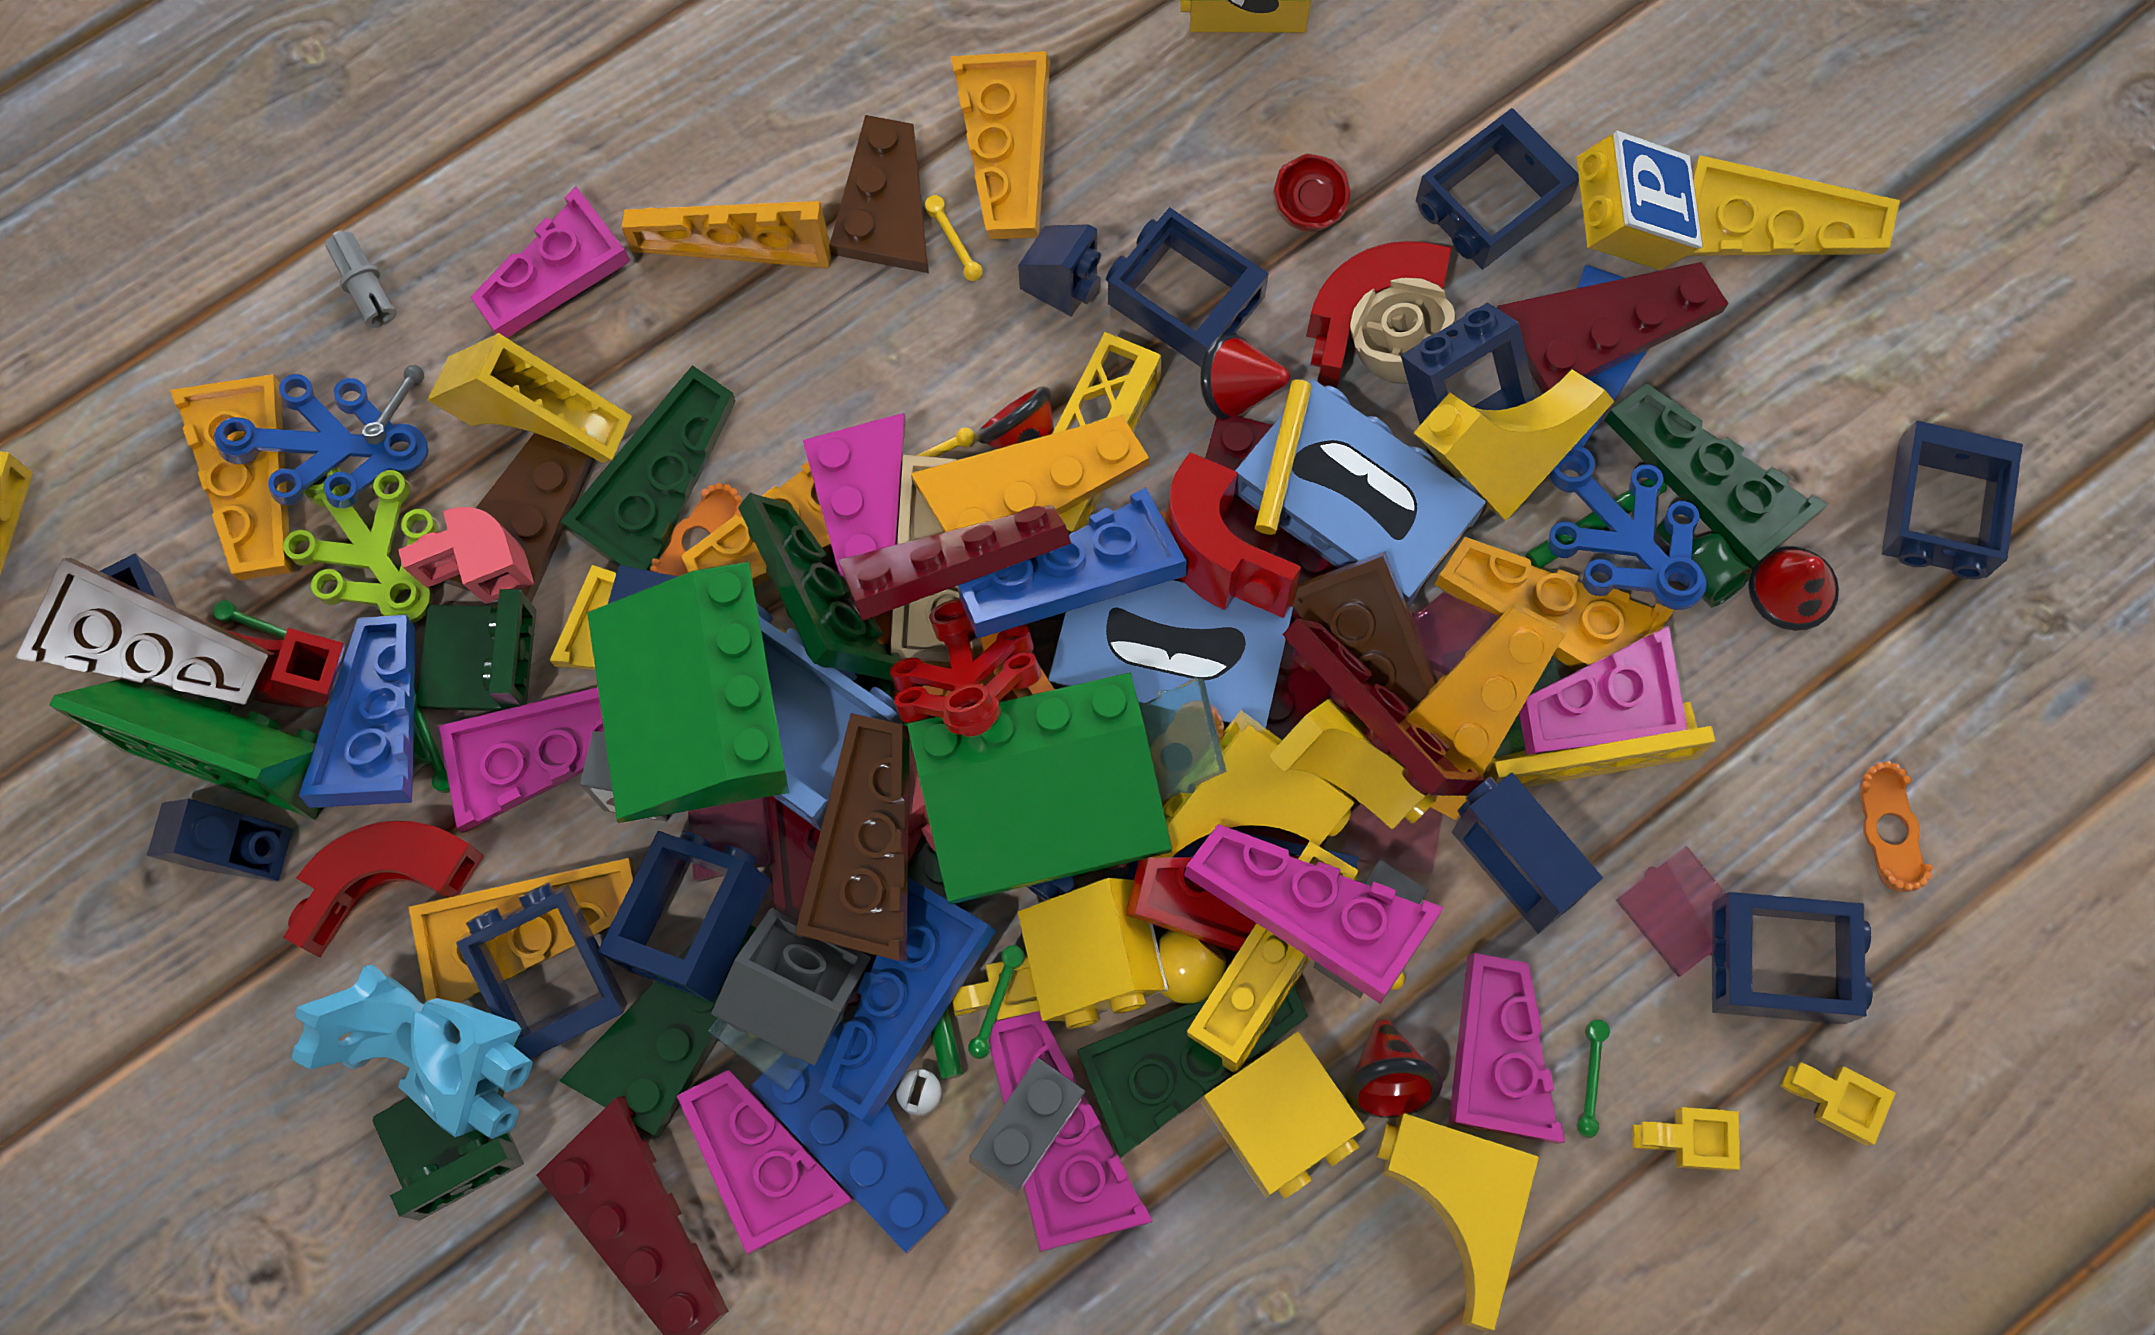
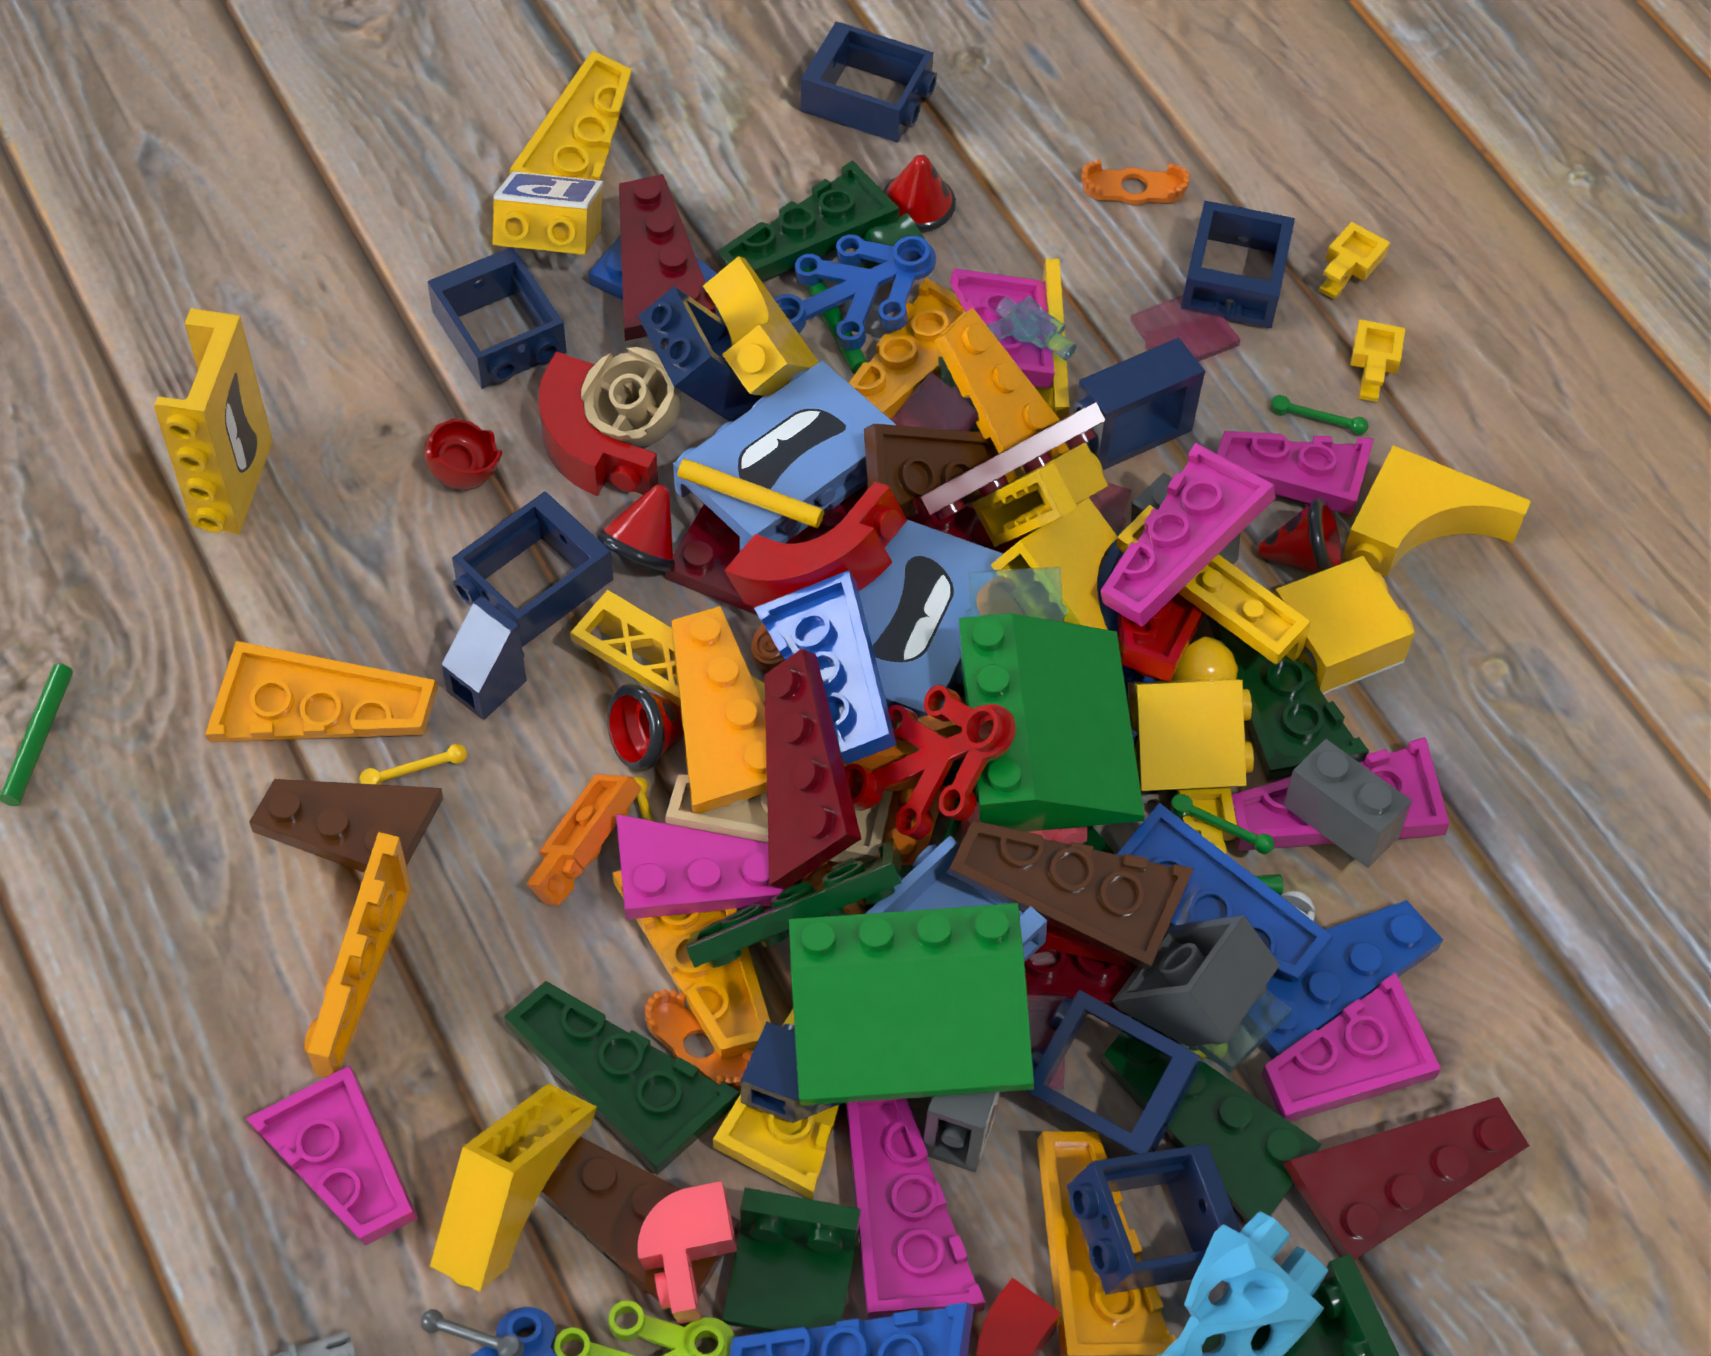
camera: 85 degrees left, 15 degrees down
none -> orange hinge [526,774,642,906]
none -> clear light blue piece [986,295,1076,360]

